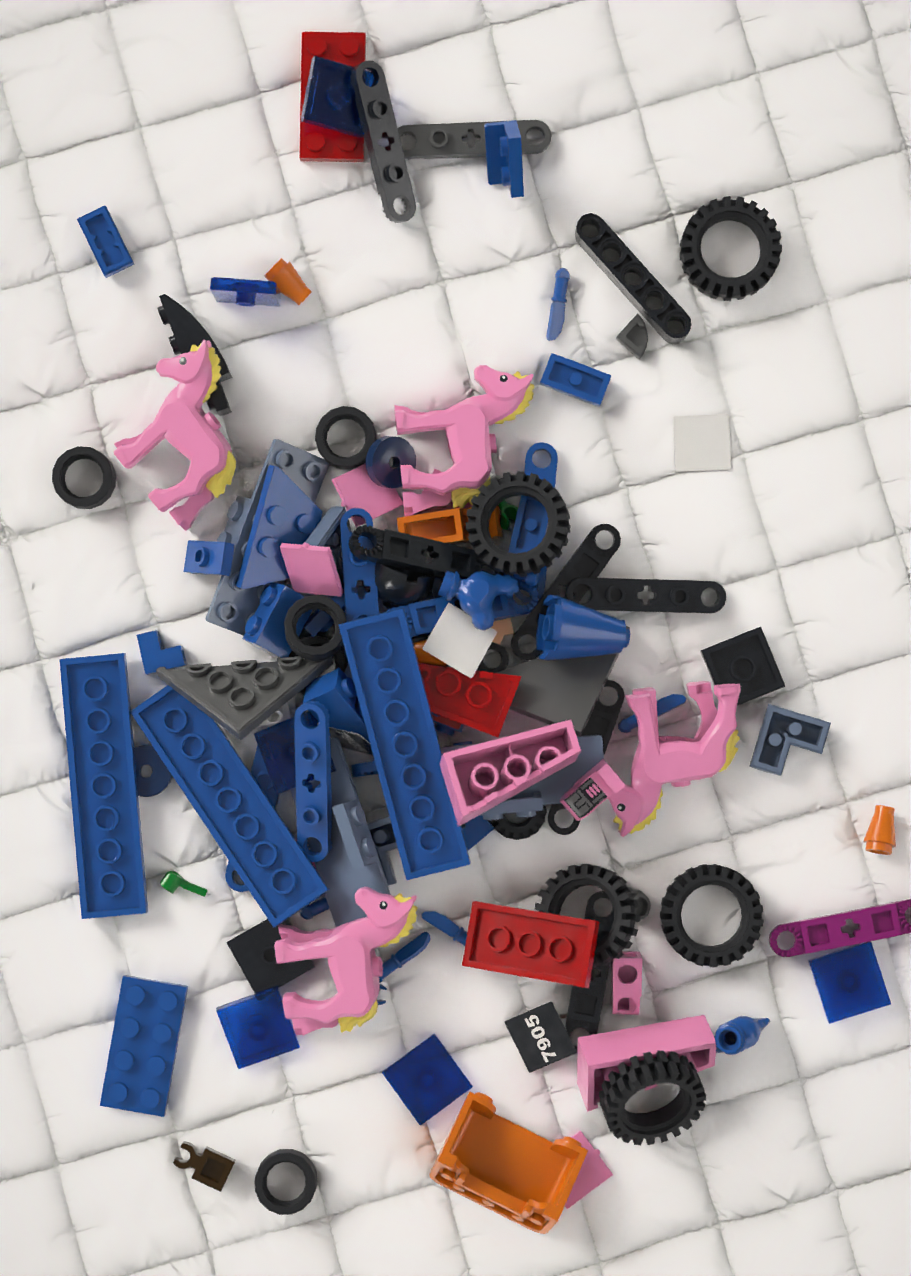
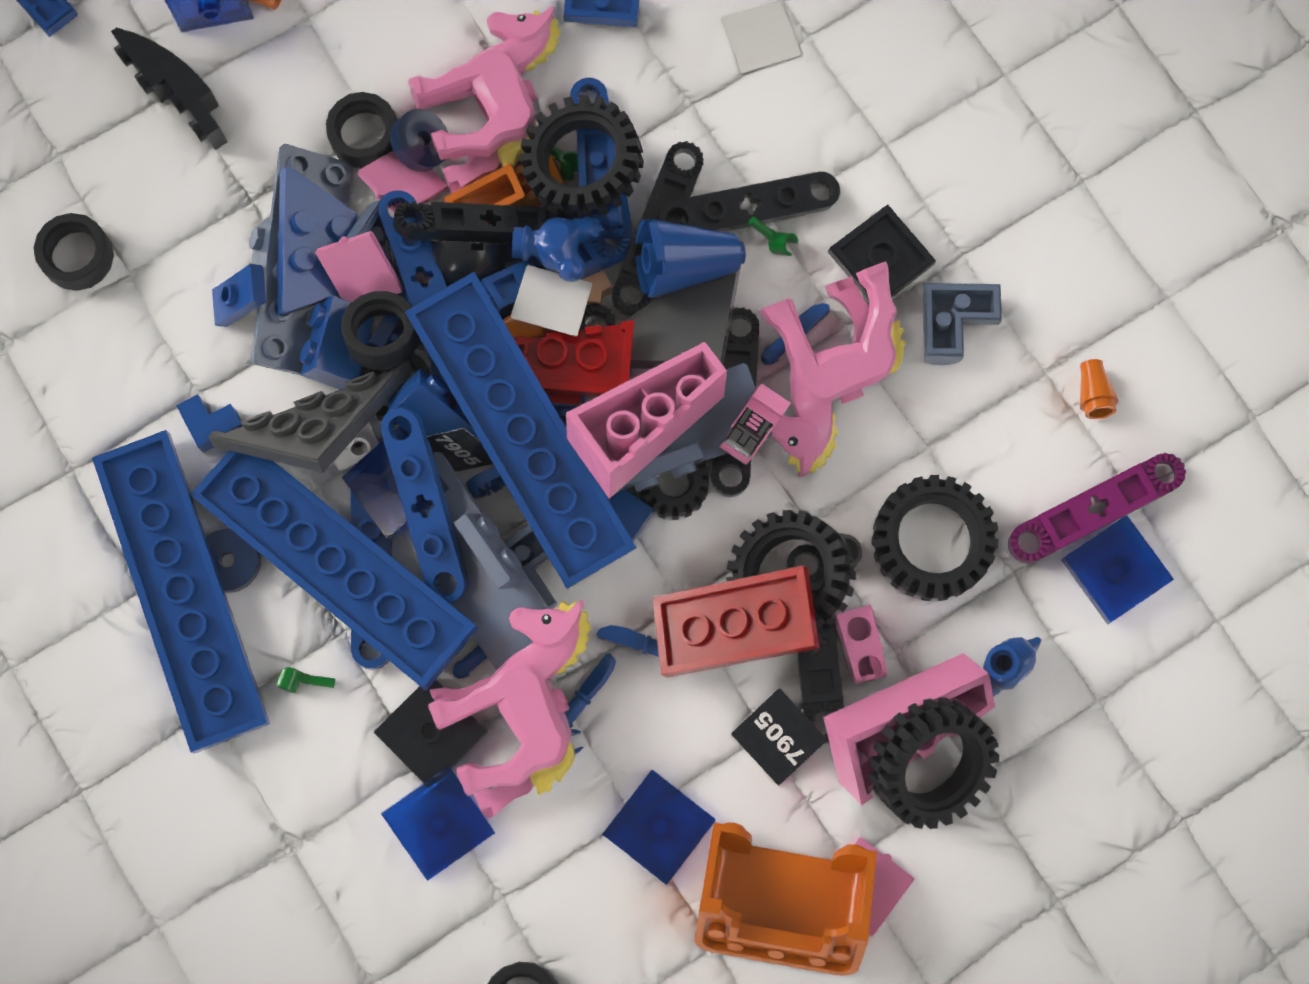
camera: 20 degrees left, 10 degrees down
blue plate [100,975,188,1117] -> none
bright pink animal [113,340,236,531] -> none
none -> green hand [748,216,798,256]

